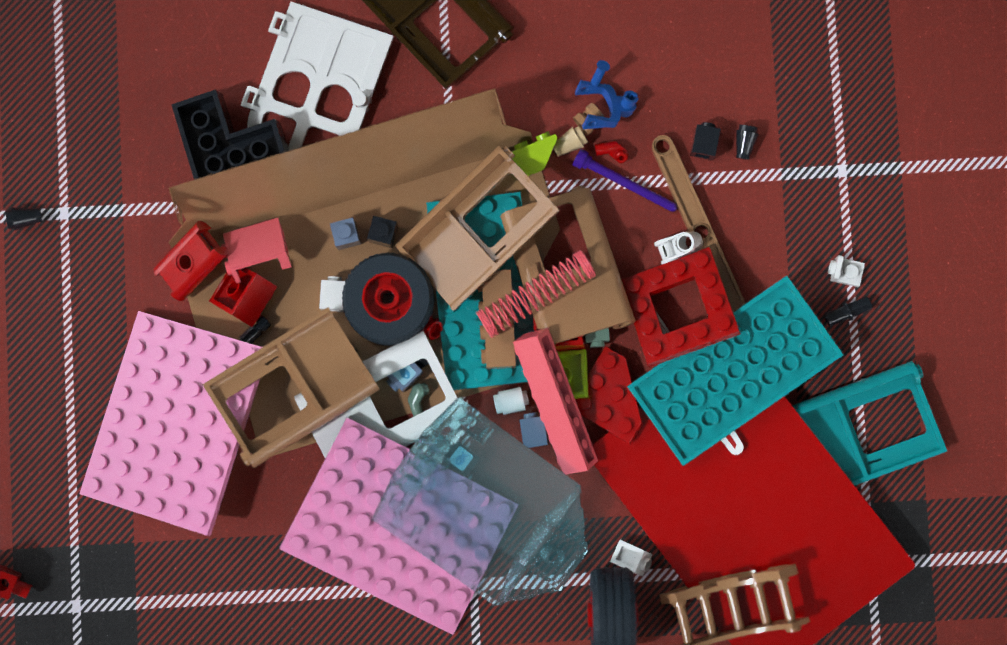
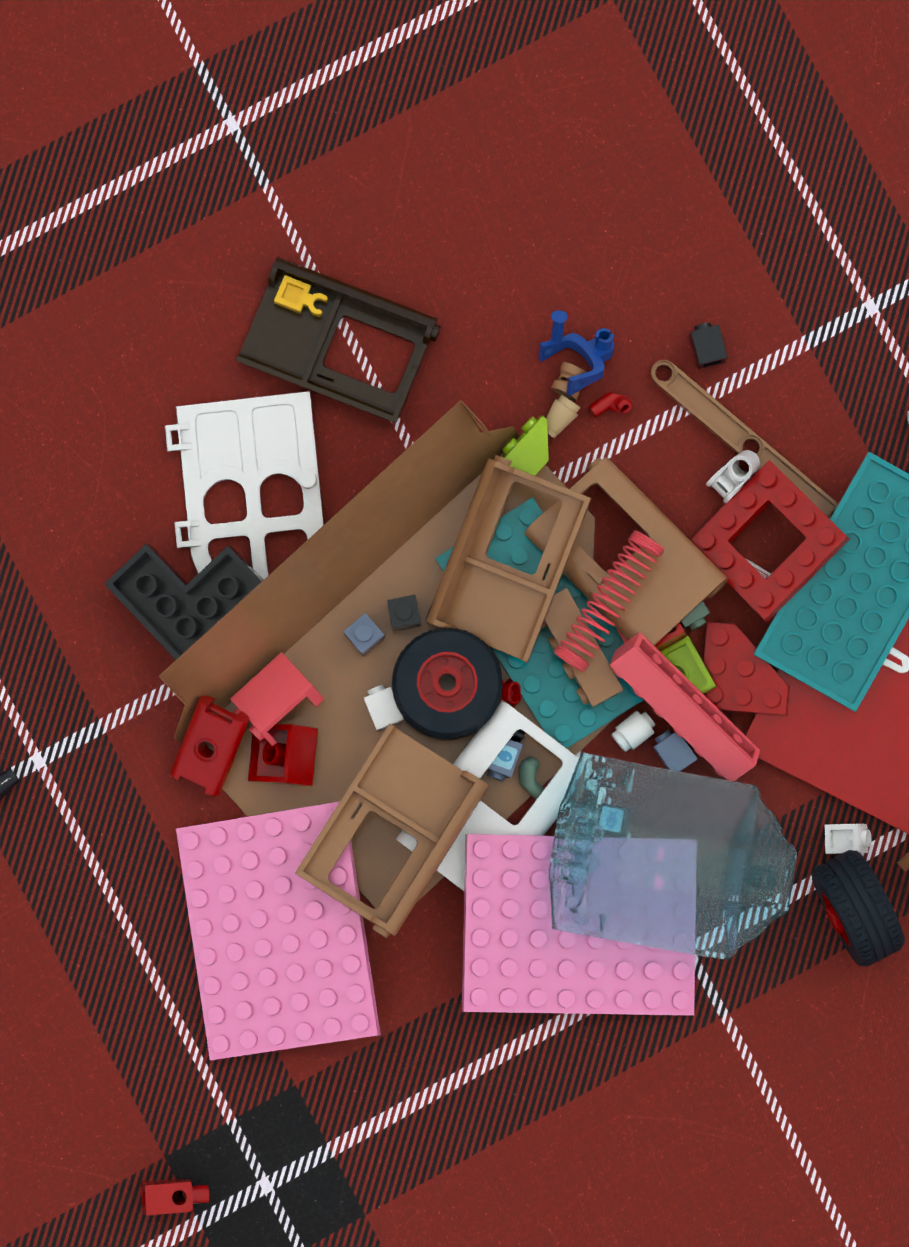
camera: 30 degrees left, 0 degrees up
black axle [239,316,271,344] -> none
dark purple piece [572,149,677,212] -> none
black cone [736,124,759,160] -> none

